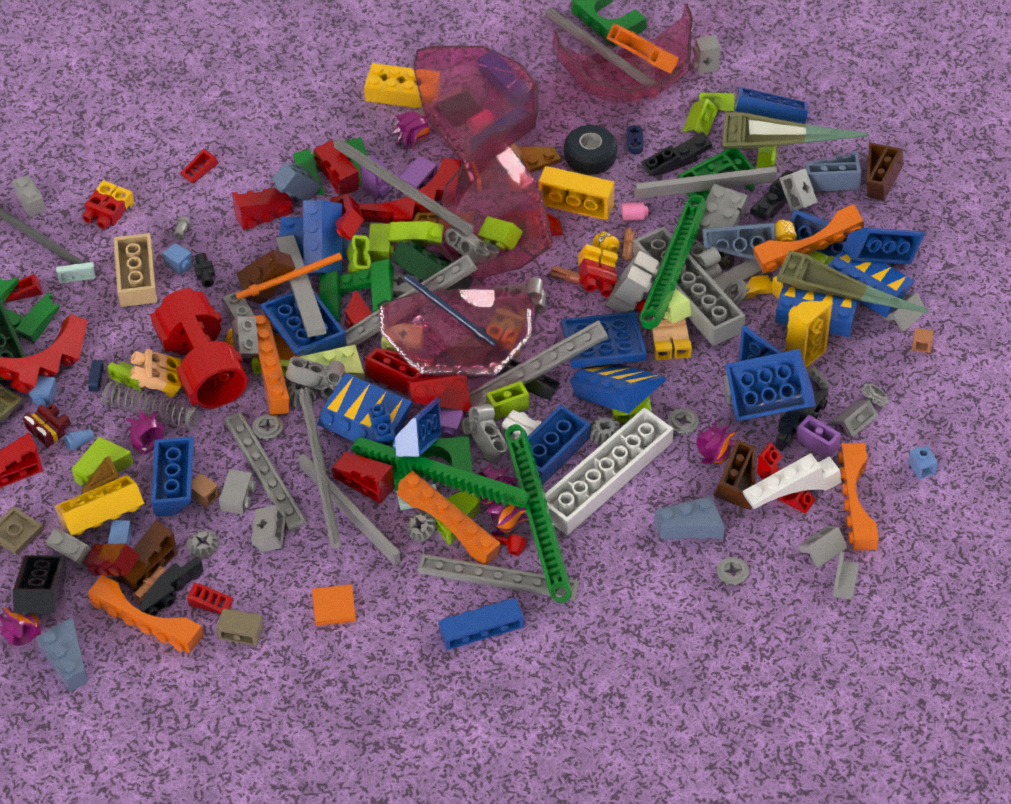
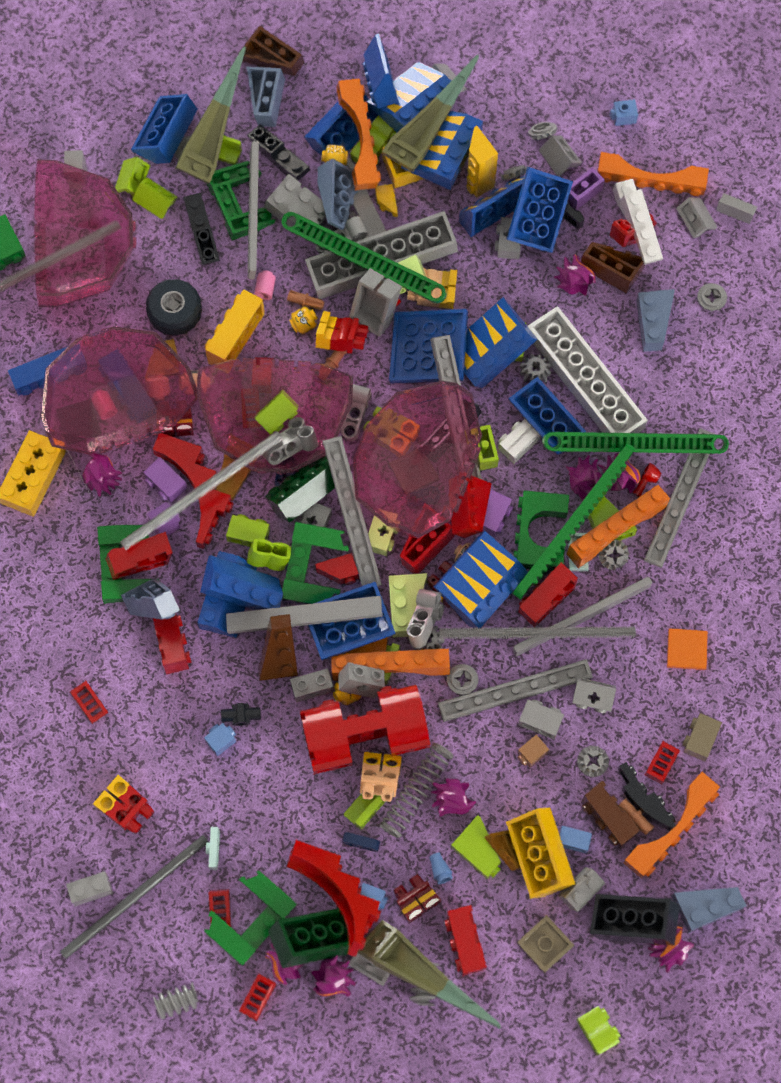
camera: 80 degrees left, 20 degrees up
dark red brick [82,543,140,576] -> none
tan brick [113,233,158,307] -> none
blue slope [151,436,194,517] -> none
light grey pin [173,216,191,240] -> none
orange bar [235,252,342,300] -> none
red slope [330,193,364,241] -> none
blue slope [367,402,395,443] -> none
lime slope [388,221,444,247] -> none
blue slope [393,398,442,457] -> none
dark blue bar [403,273,498,348] -> none
blue brick [438,598,524,650] -> none
light grey piece [461,404,508,463] -> none
orange arch [606,23,679,74] -> none
dark blue beam [627,125,644,155] -> none
light grey gear [668,408,699,435] -> none
light grey gear [725,279,749,307] -> none
light grey brick [779,168,818,212] -> none
nougat plate [912,328,934,353] -> none

